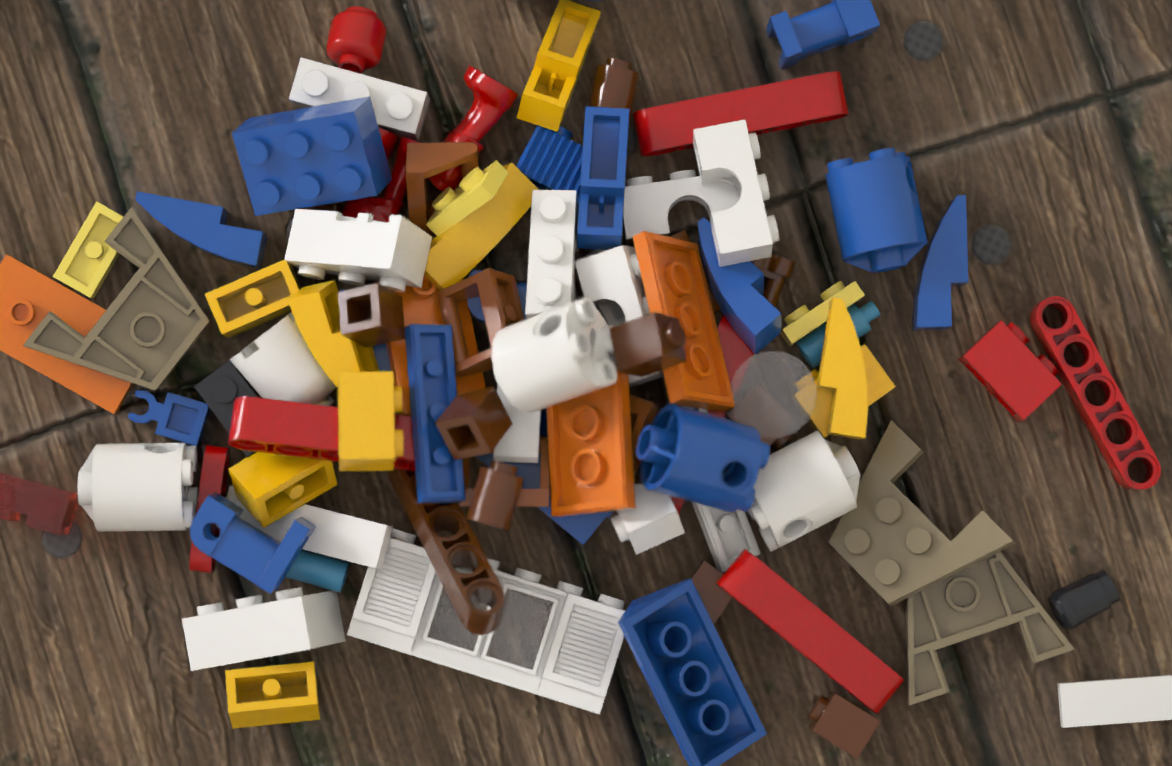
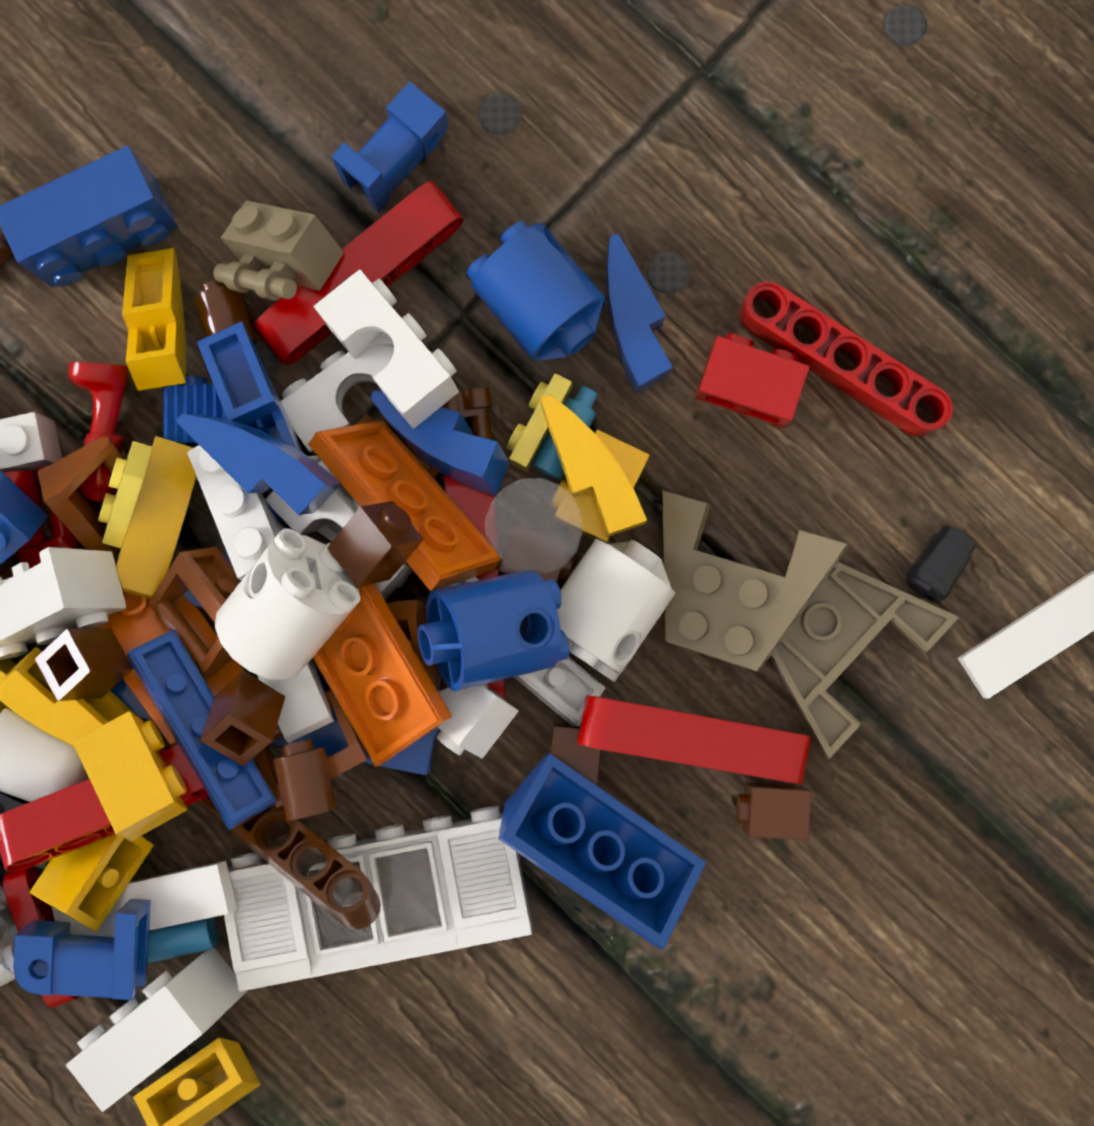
camera: 30 degrees left, 0 degrees up
none -> blue slope [175,413,341,515]
none -> dark tan brick [214,201,344,301]

